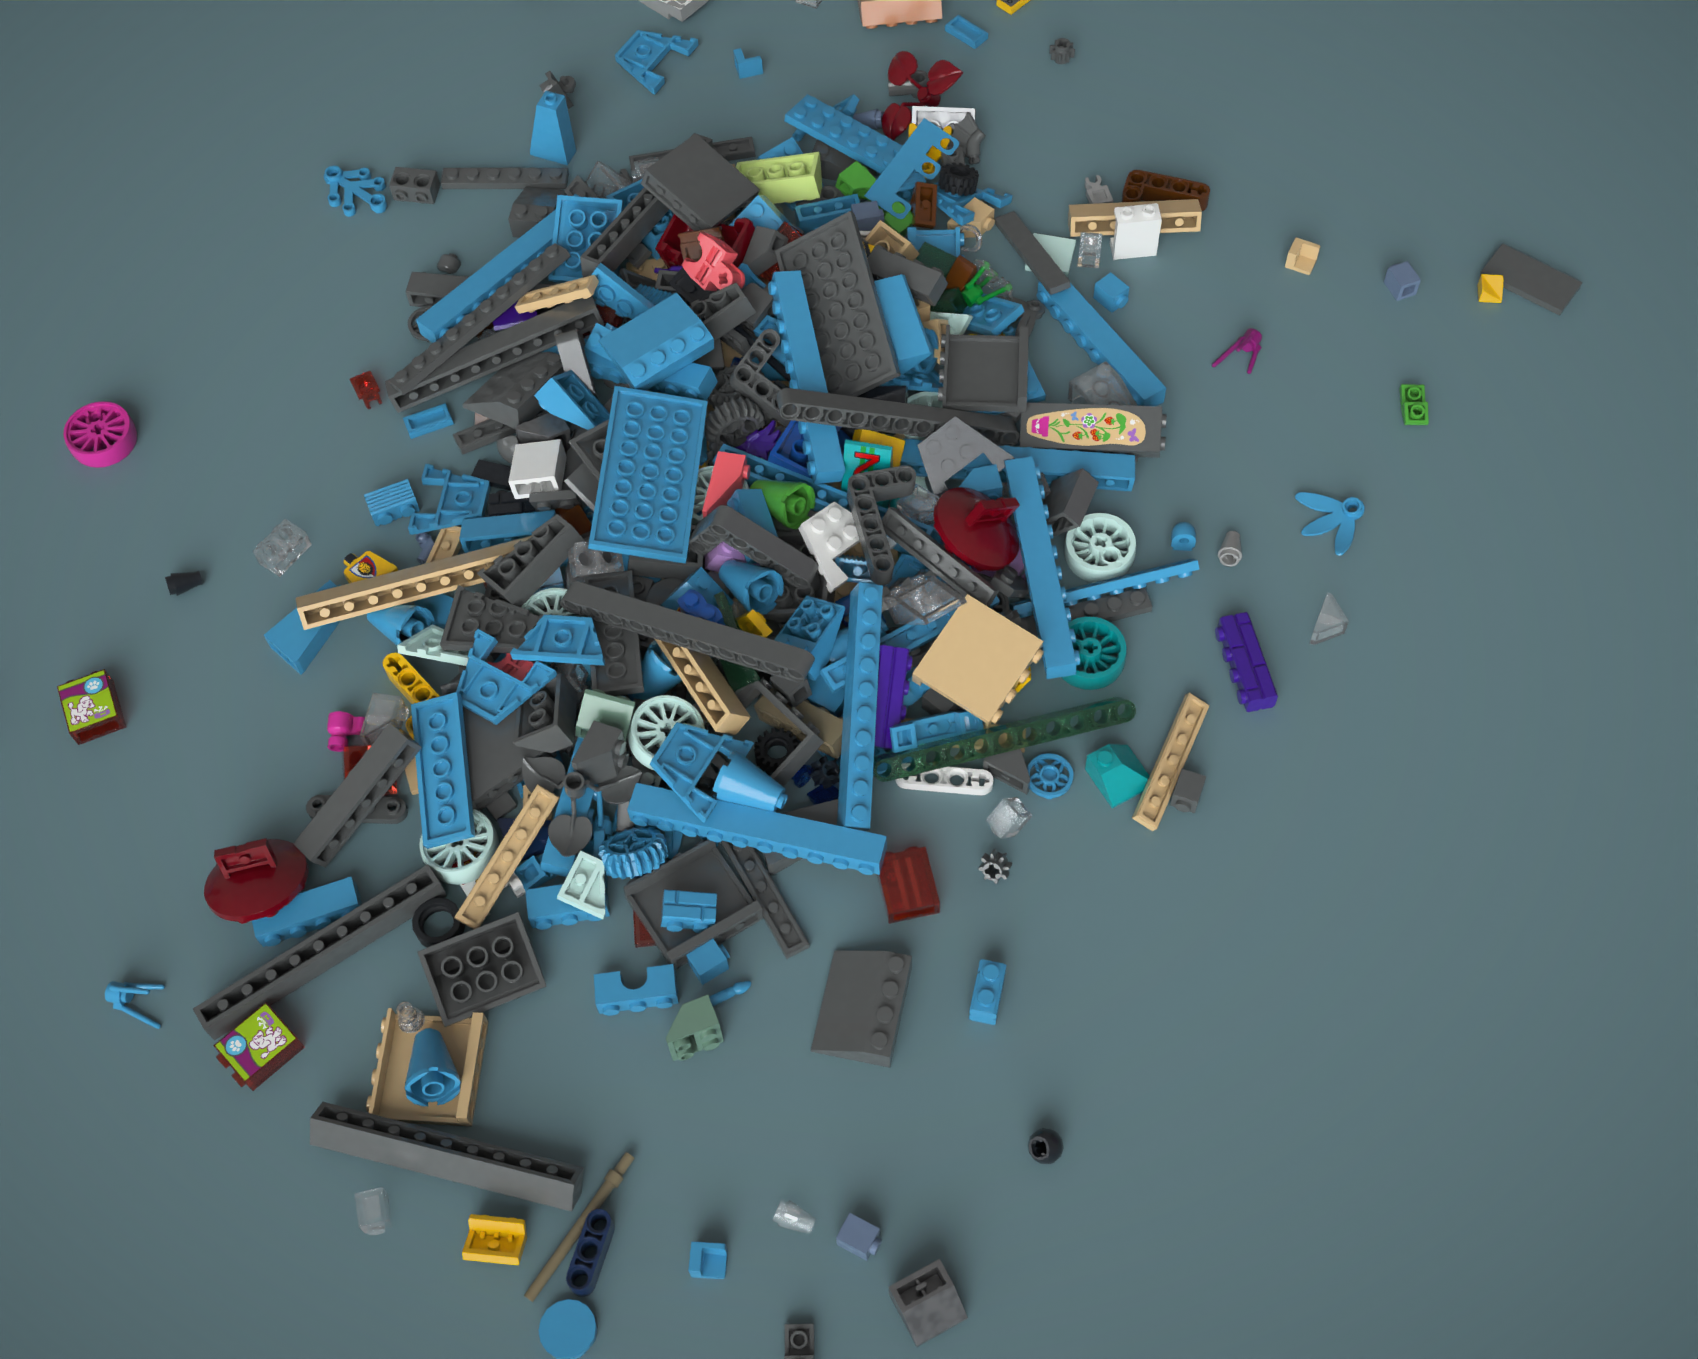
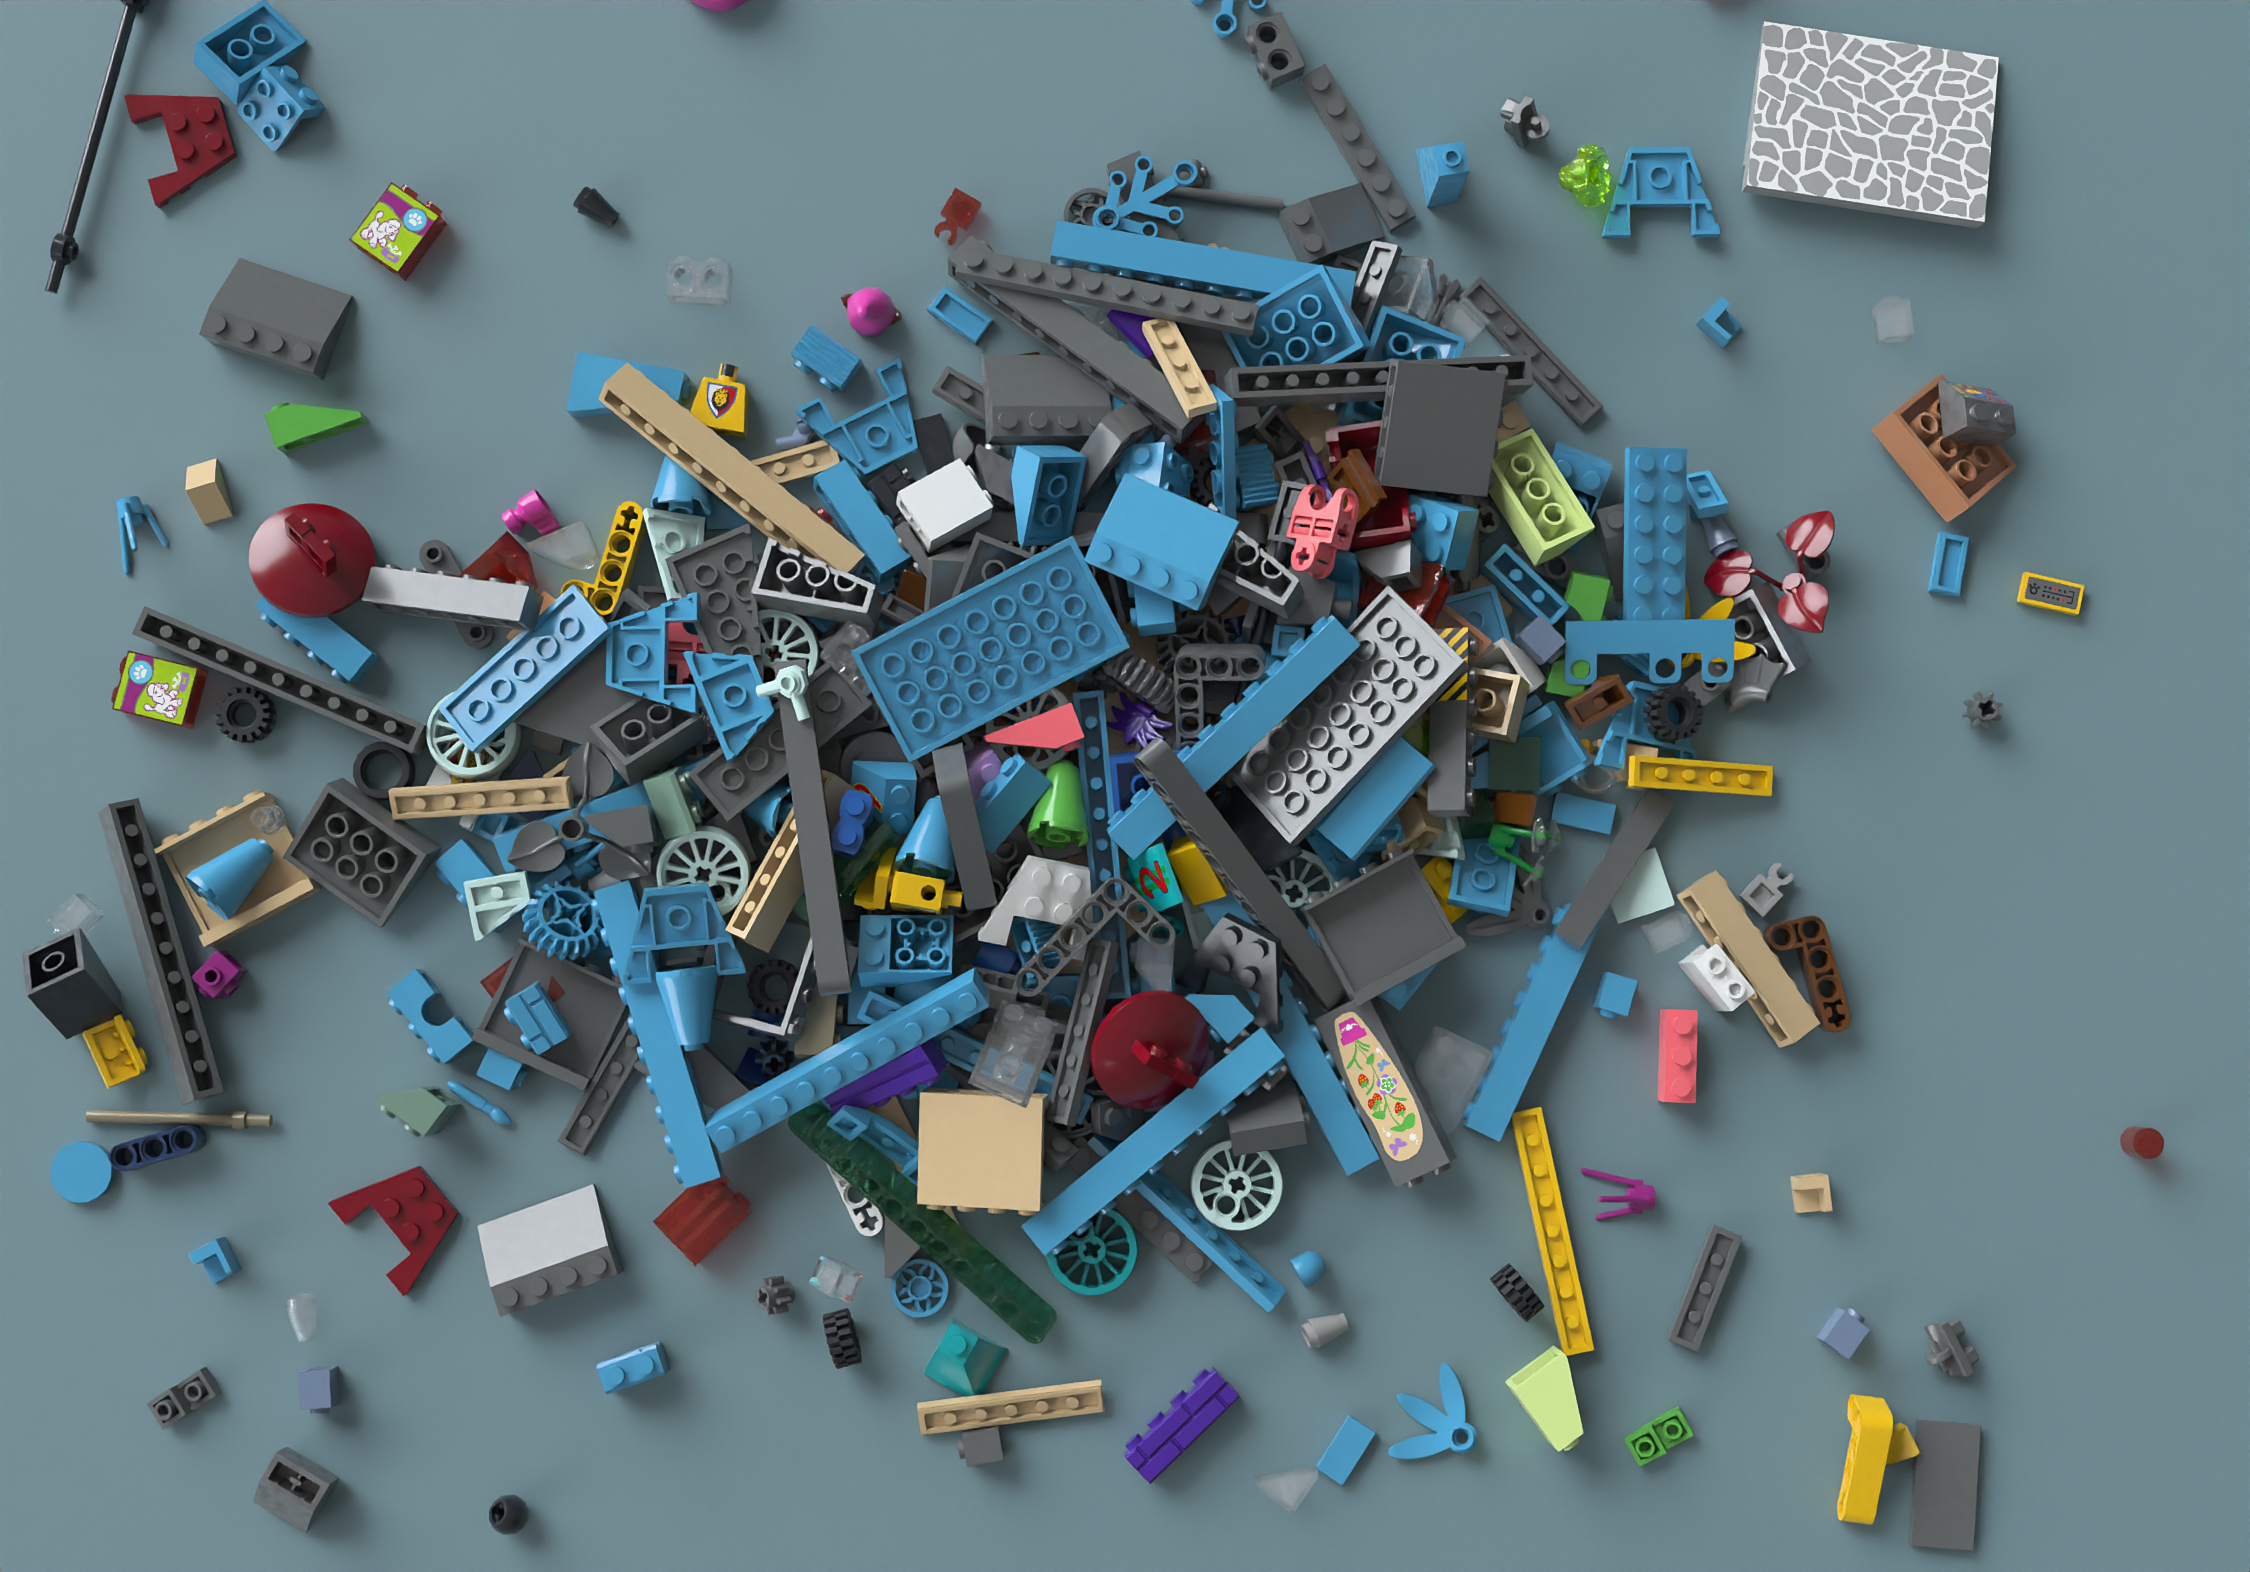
camera: 50 degrees right, 25 degrees up
none -> black slope [22,927,123,1040]
none -> tan slope [185,459,234,525]
none -> magenta brick [191,950,248,999]
none -> dark grey slope [199,258,354,380]
none -> black tyre [214,687,276,743]
none -> bright green slope [264,403,369,454]
none -> dark red wing [328,1166,459,1296]
none -> light aqua piece [756,665,810,721]
none -> black tyre [823,1308,862,1369]
none -> dark pink hat [841,287,902,337]
none -> yellow torso [890,871,963,915]
none -> dark azure plant [1092,155,1197,237]
none -> dark grey bar [1165,186,1284,211]
none -> dark azure tile [1316,1415,1375,1486]
none -> black tyre [1490,1263,1545,1322]
none -> yellowish green slope [1505,1345,1584,1452]
none -> yellow plate [1511,1107,1594,1356]
none -> dark azure tile [1549,792,1616,835]
none -> clear neon green plant [1559,144,1611,207]
none -> yellow plate [1628,755,1773,797]
none -> coral brick [1658,1009,1698,1103]
none -> dark grey plate [1666,1224,1742,1352]
none -> yellow beam [1837,1394,1893,1525]
none -> dark grey hips [1924,1319,1979,1377]
none -> clear red brick [2120,1126,2164,1159]

